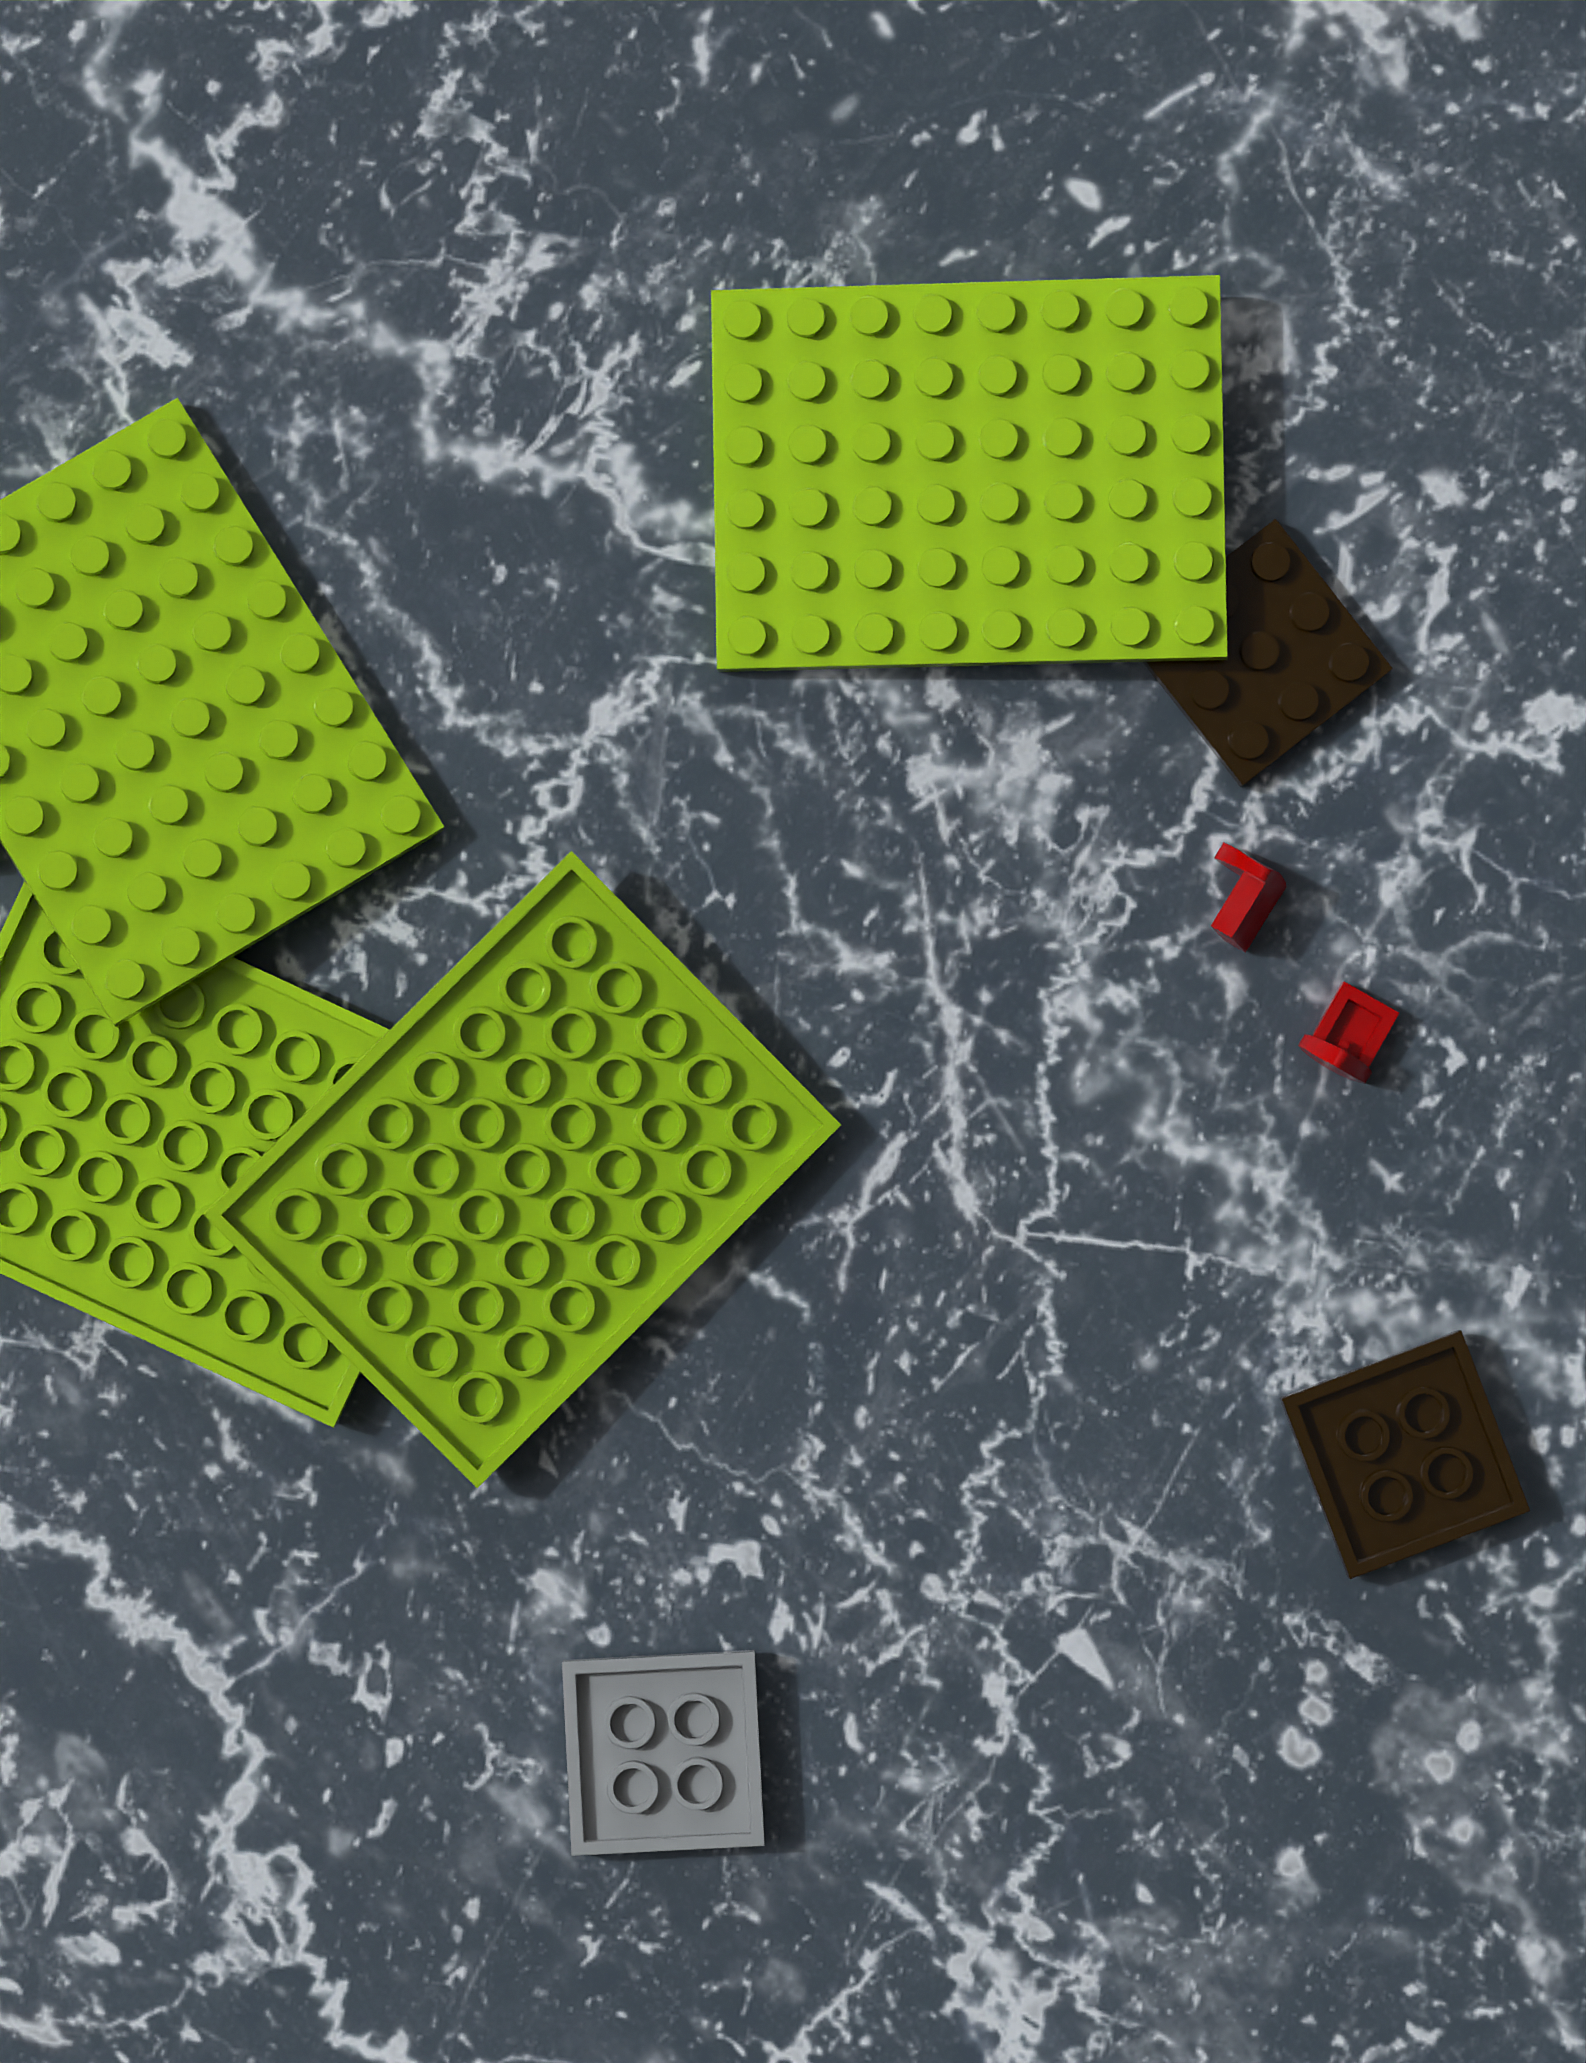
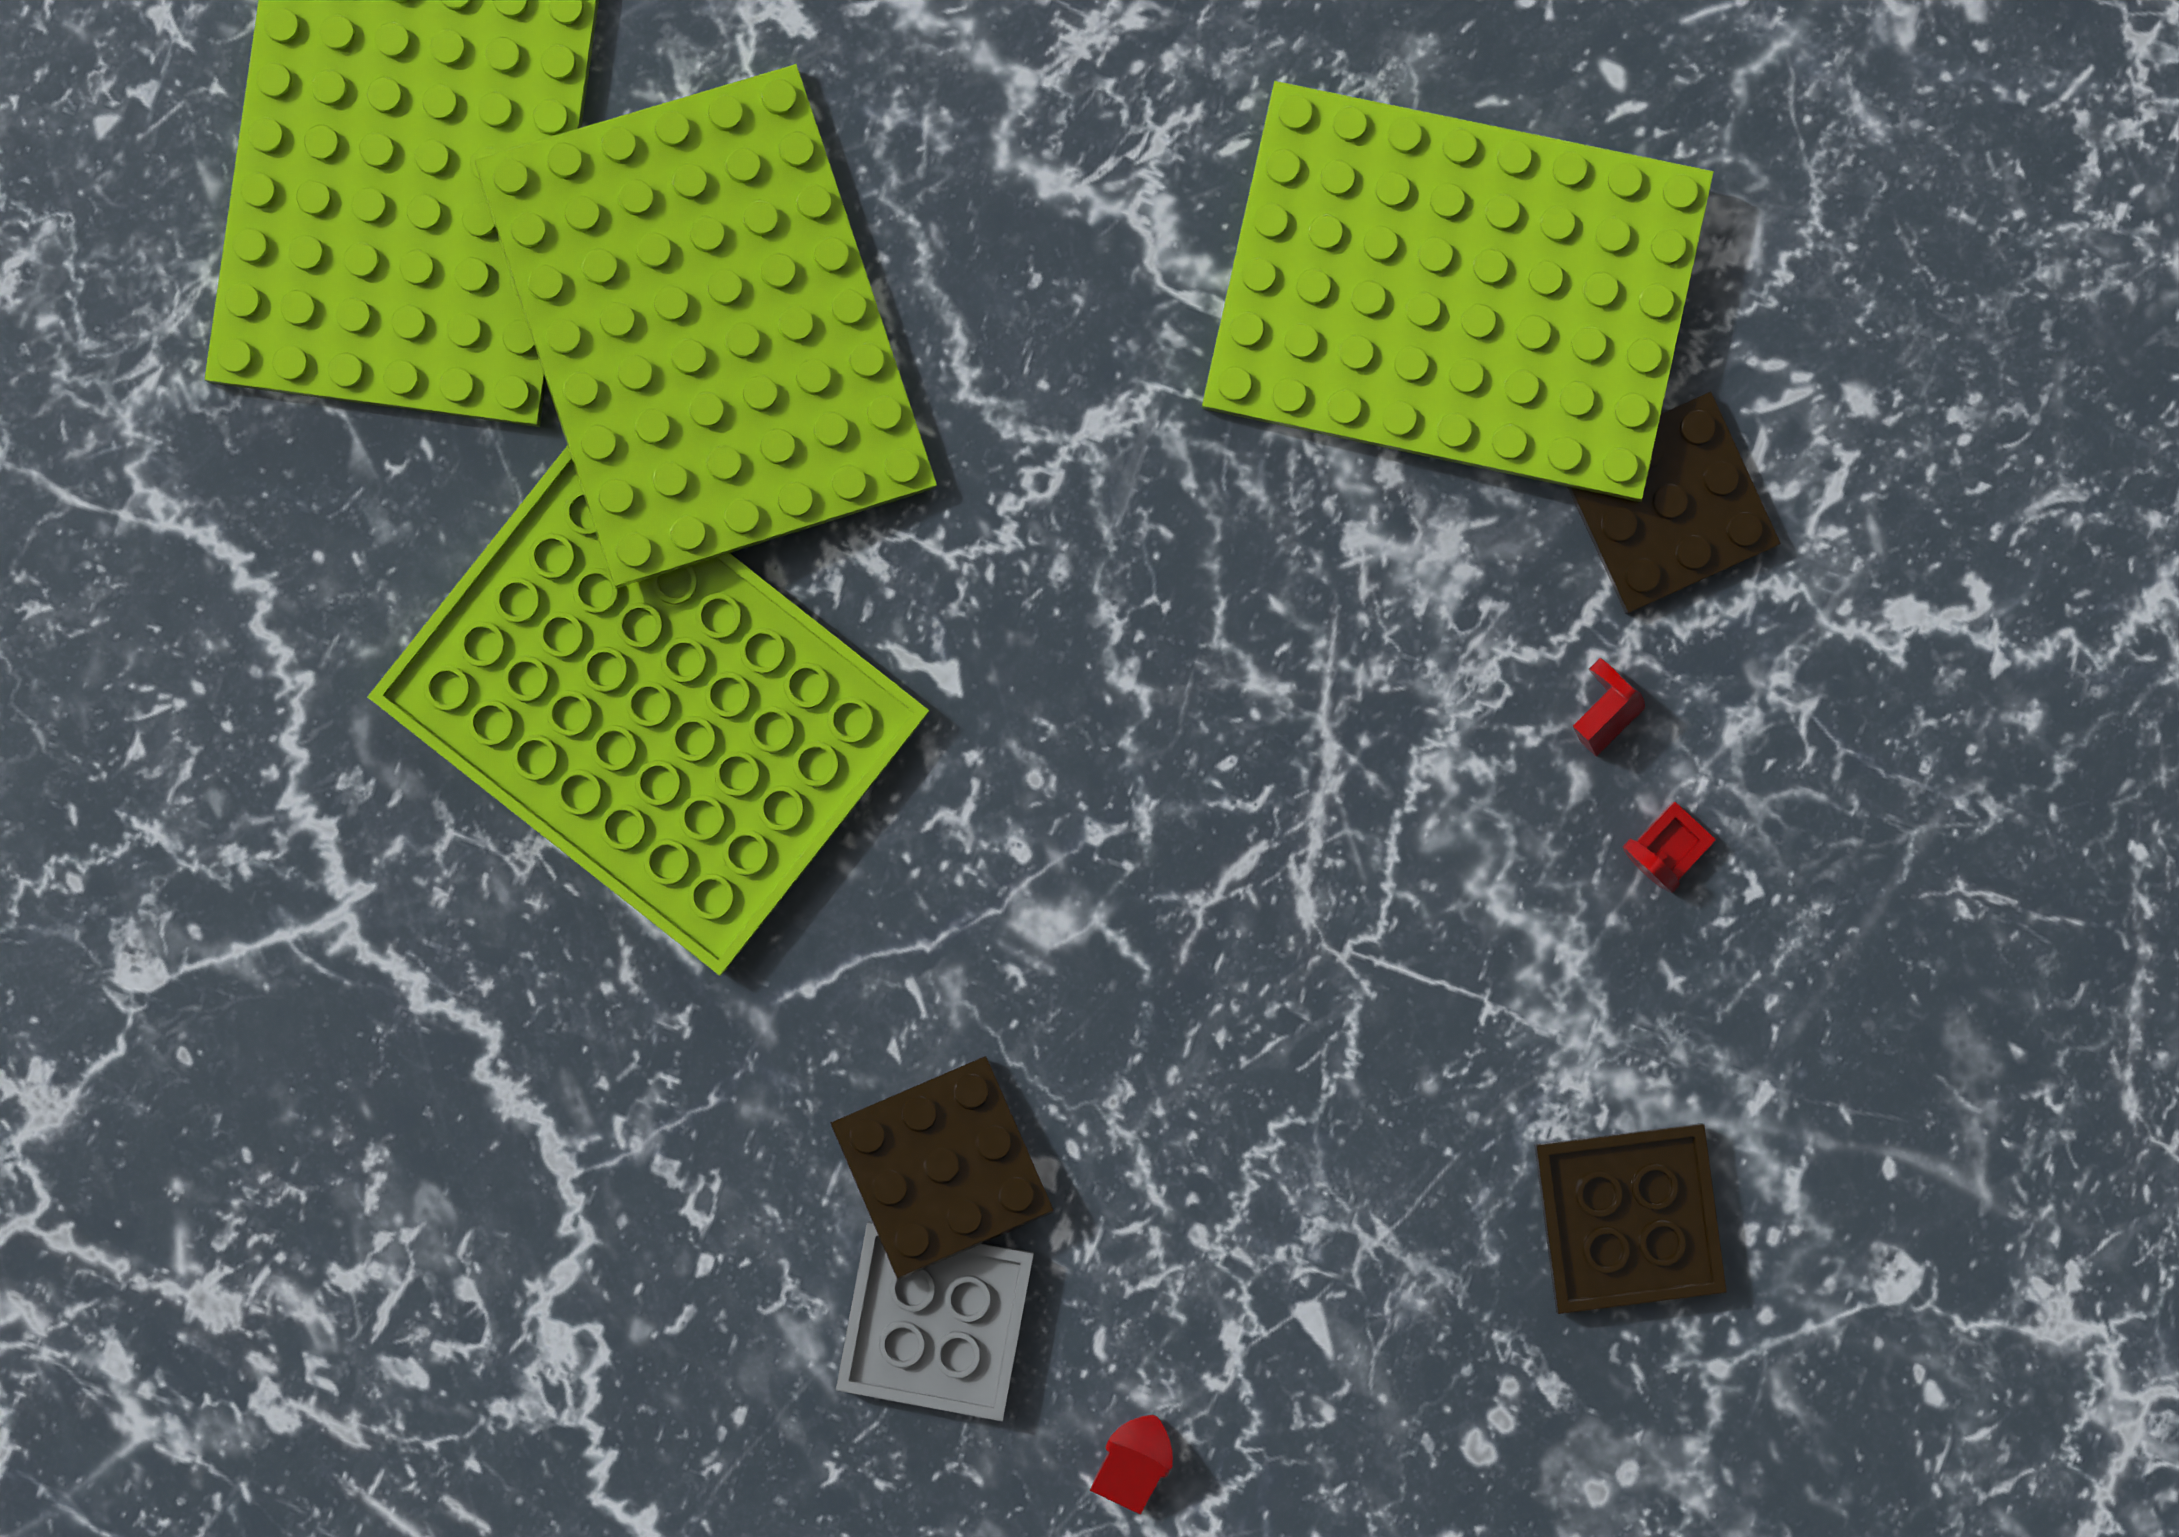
camera: 10 degrees right, 0 degrees up
lime plate [203,851,841,1488] -> none
none -> dark brown plate [830,1056,1054,1281]
none -> red tile [1090,1415,1173,1515]

